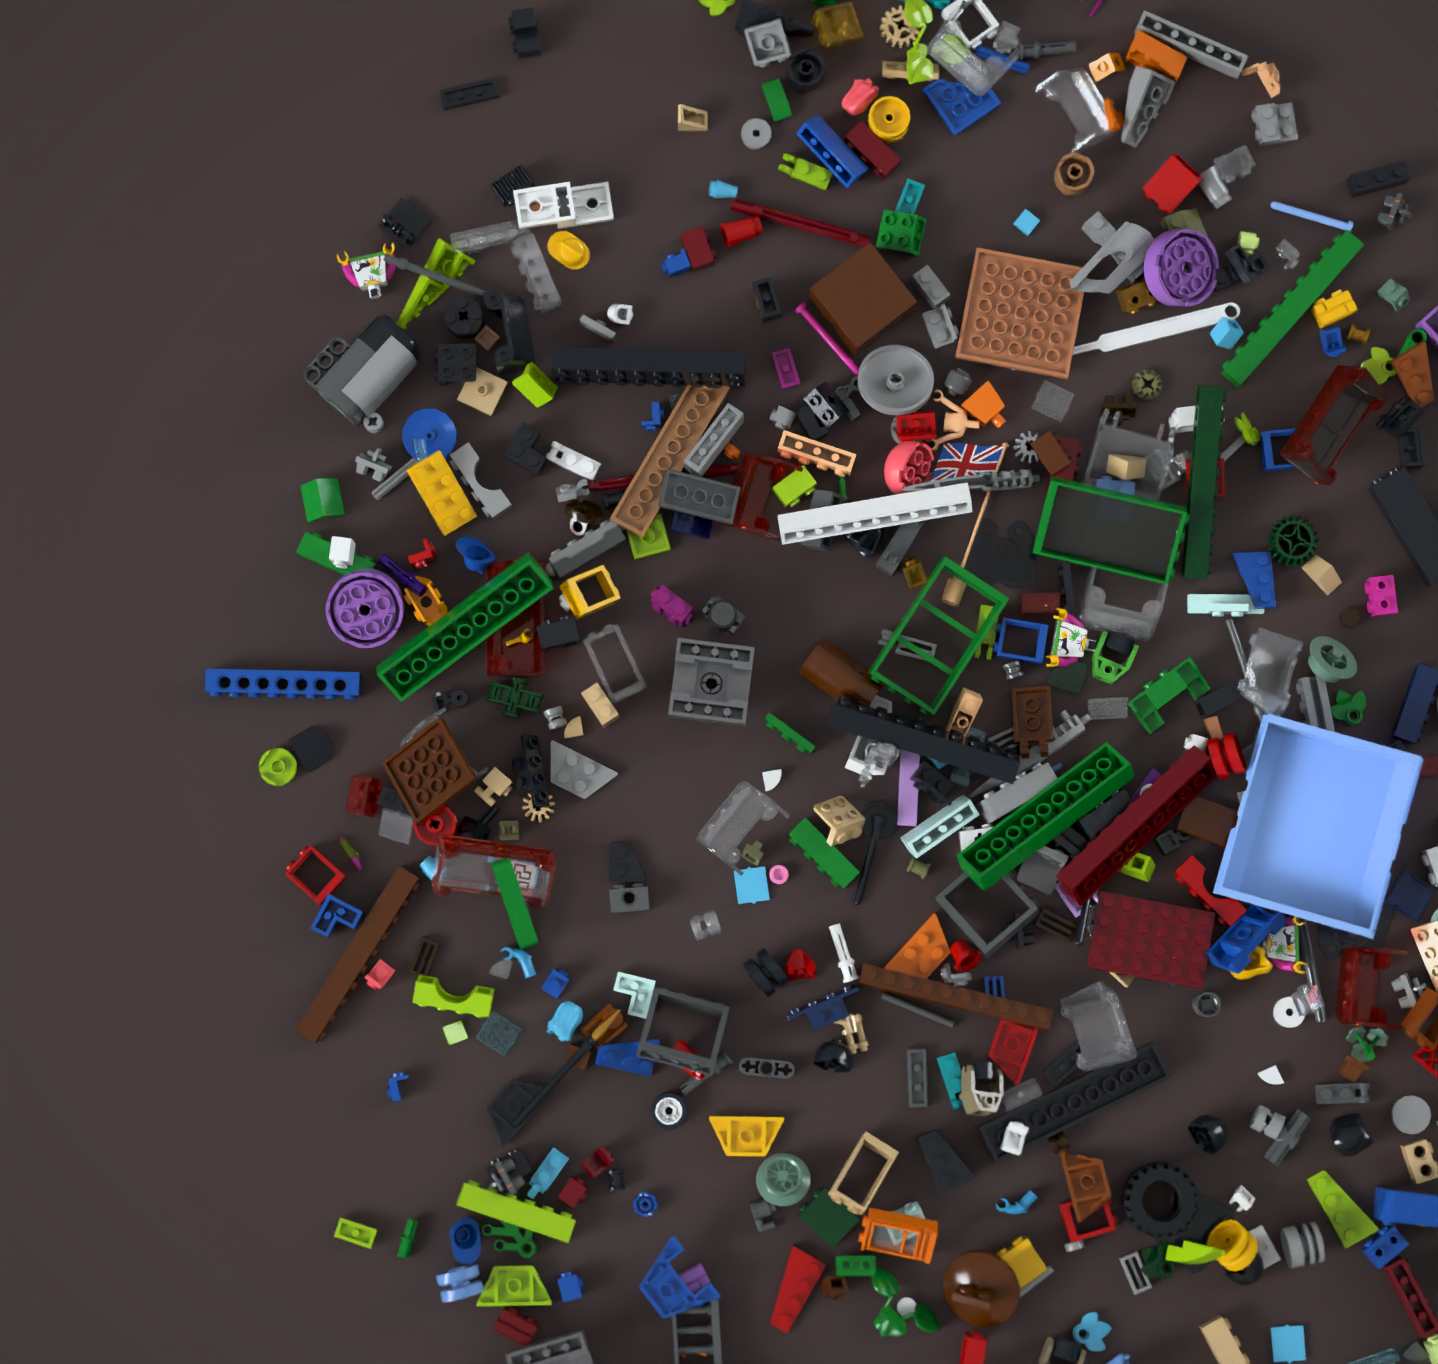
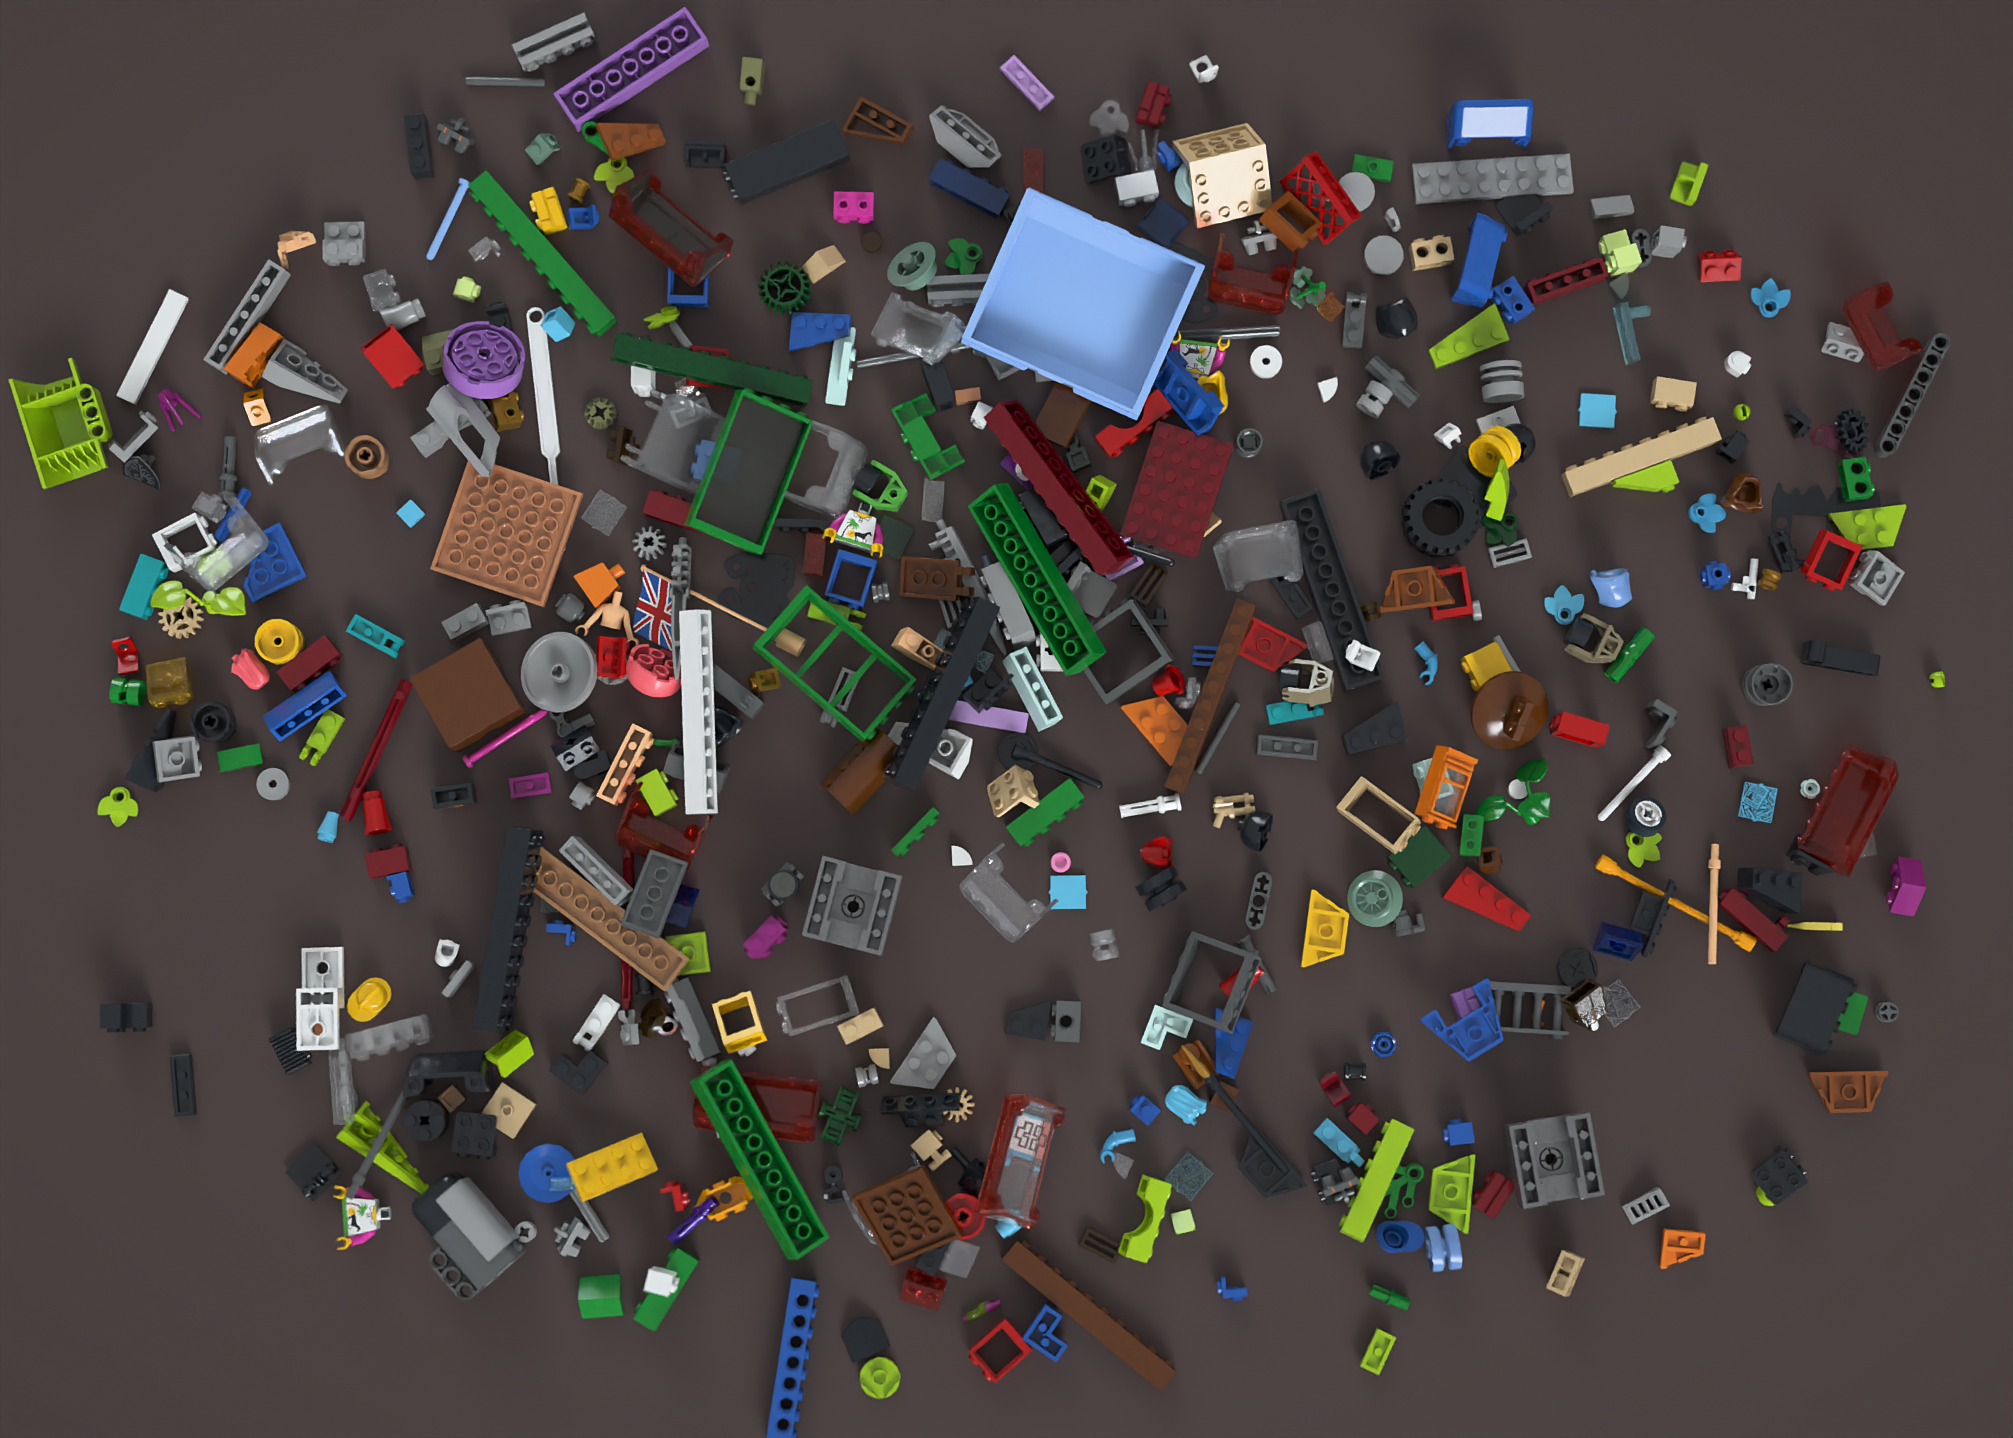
camera: 85 degrees left, 0 degrees up
medium lavender brick [326,568,405,648] -> none
coral bracket [365,959,396,990] -> none
light grey arch [450,442,513,520] -> none
blue piece [455,536,495,574] -> none
green beam [491,857,539,950] -> none
olive tile [499,820,519,841] -> none
yellow hand [506,629,533,646] -> none
black brick [536,616,581,651] -> none
wheel [650,1092,687,1130] -> none
tan slope [678,104,708,131] -> none
orange plate [723,443,741,460] -> none
olive tile [741,840,764,866] -> none
dark blue bracket [786,984,859,1031] -> none
clear bracket [858,743,900,788] -> none
green bracket [876,210,926,256] -> none
tan plate [882,61,939,81] -> none
olive bush [906,856,931,879] -> none
reddish brown brick [1030,431,1072,476] -> none
orange tile [1103,98,1124,132] -> none
tan slope [1106,453,1147,480] -> none
red wheel [1207,732,1247,780] -> none
black plate [1224,244,1269,284] -> none
clear brick [1291,984,1325,1016] -> none
black plate [1376,398,1425,439] -> none

